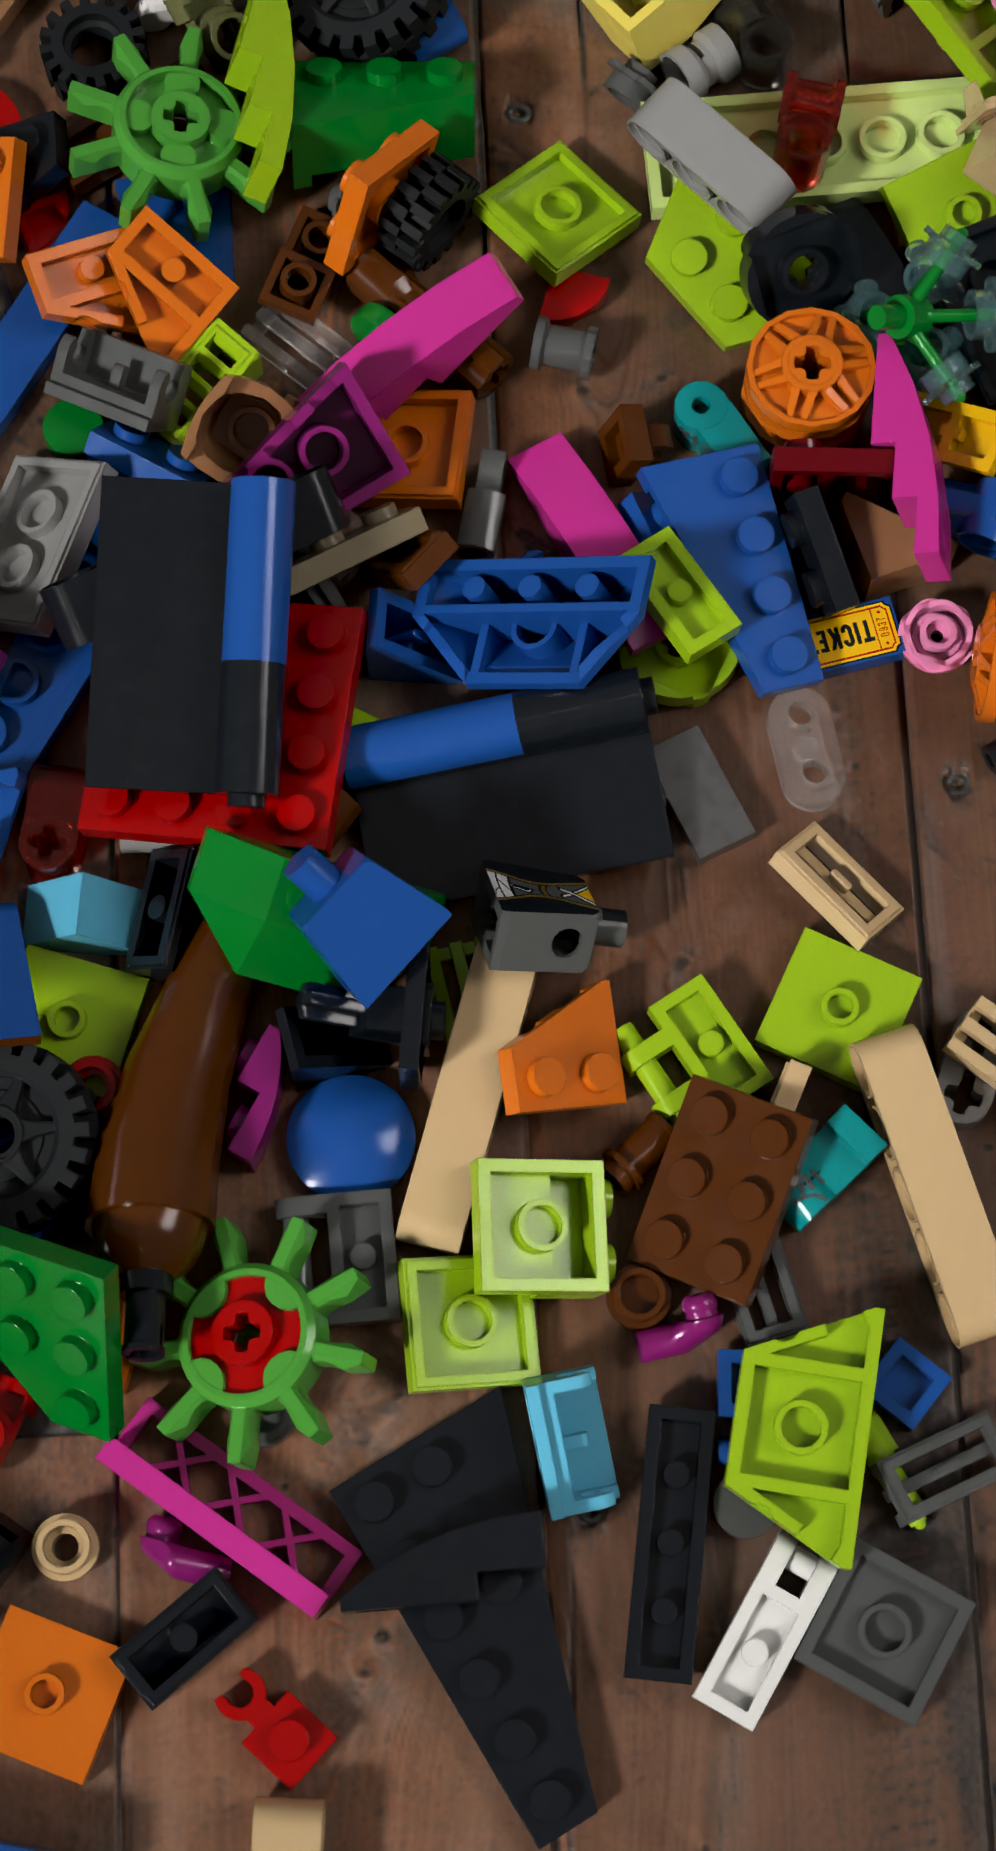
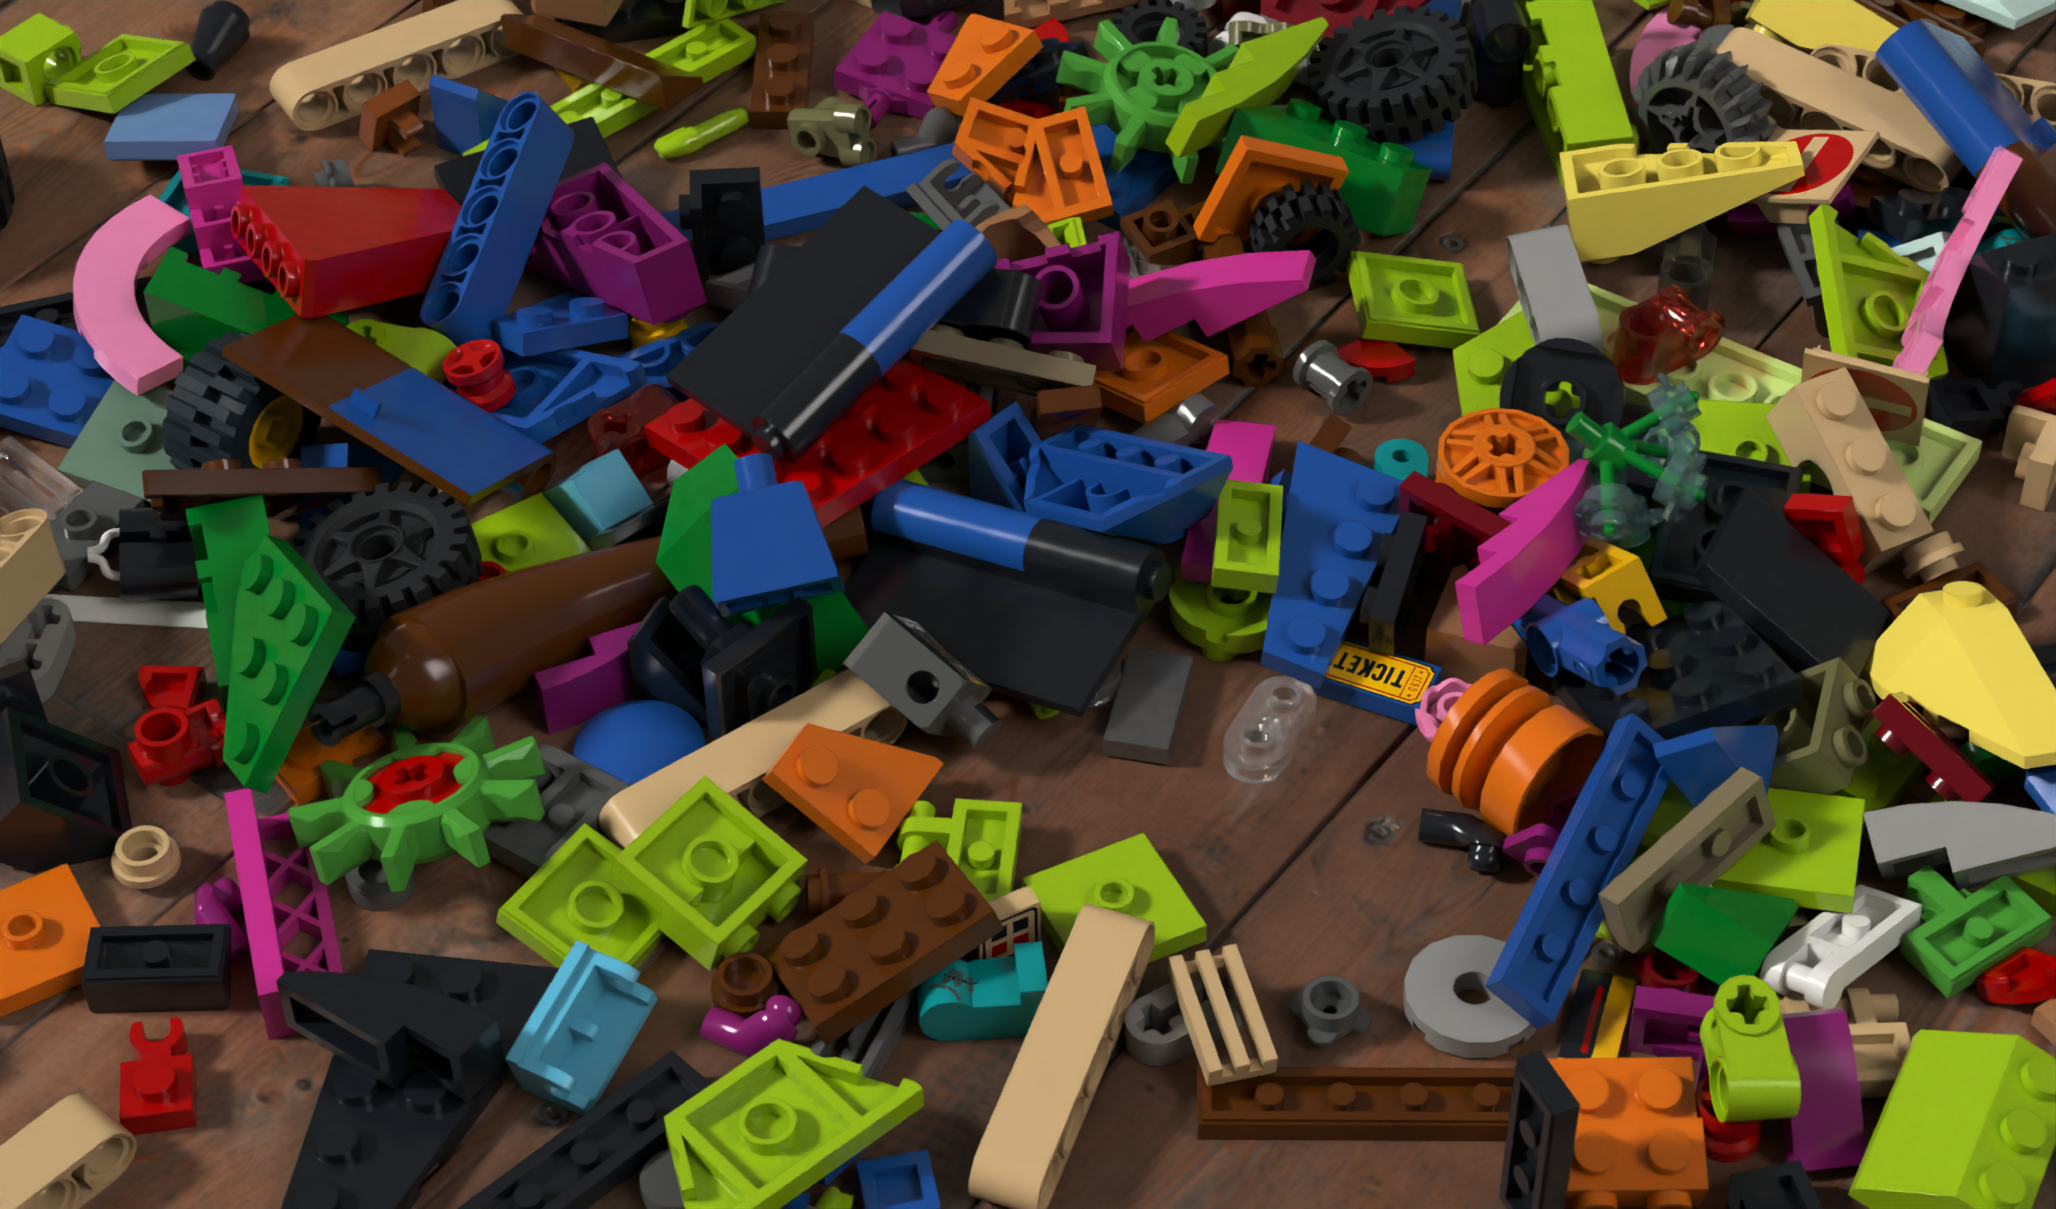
camera: 40 degrees right, 30 degrees down
light grey wheel [659,23,742,97] -> none
tan tile [768,821,904,952] -> none

